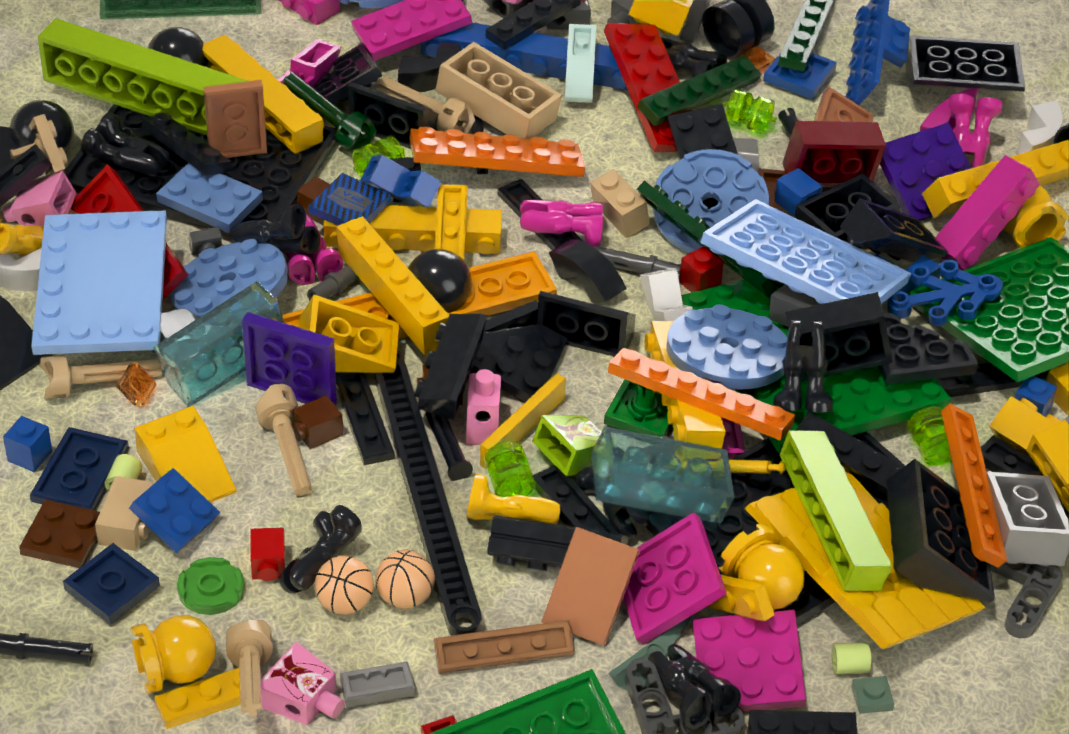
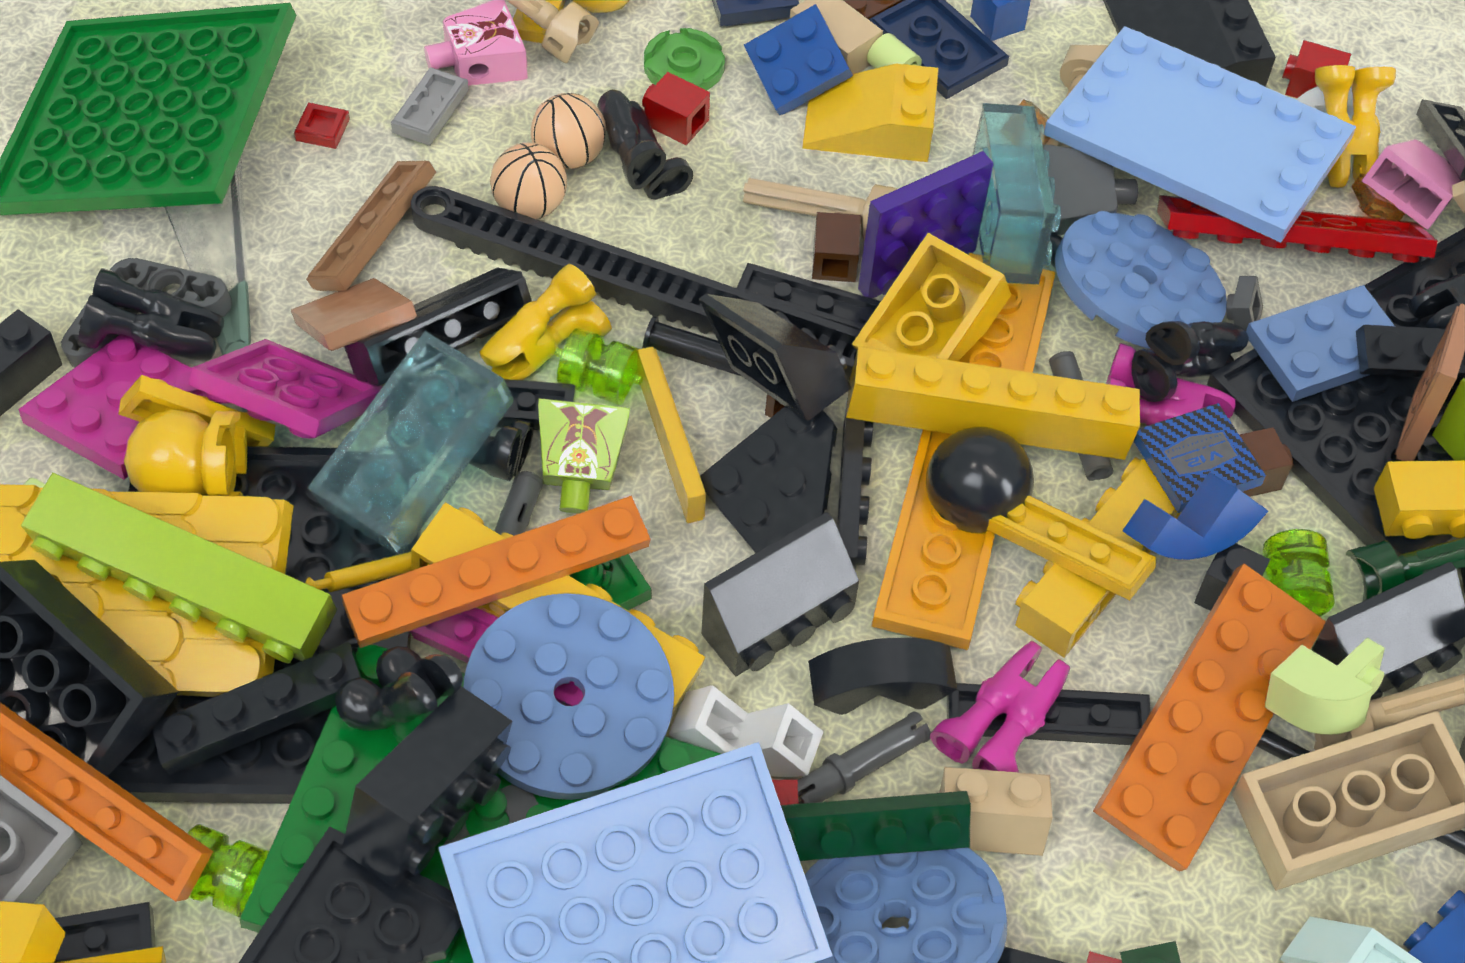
camera: 125 degrees right, 10 degrees up
bright pink torso [466,369,501,445] -> none
none -> yellowish green brick [1265,638,1385,735]

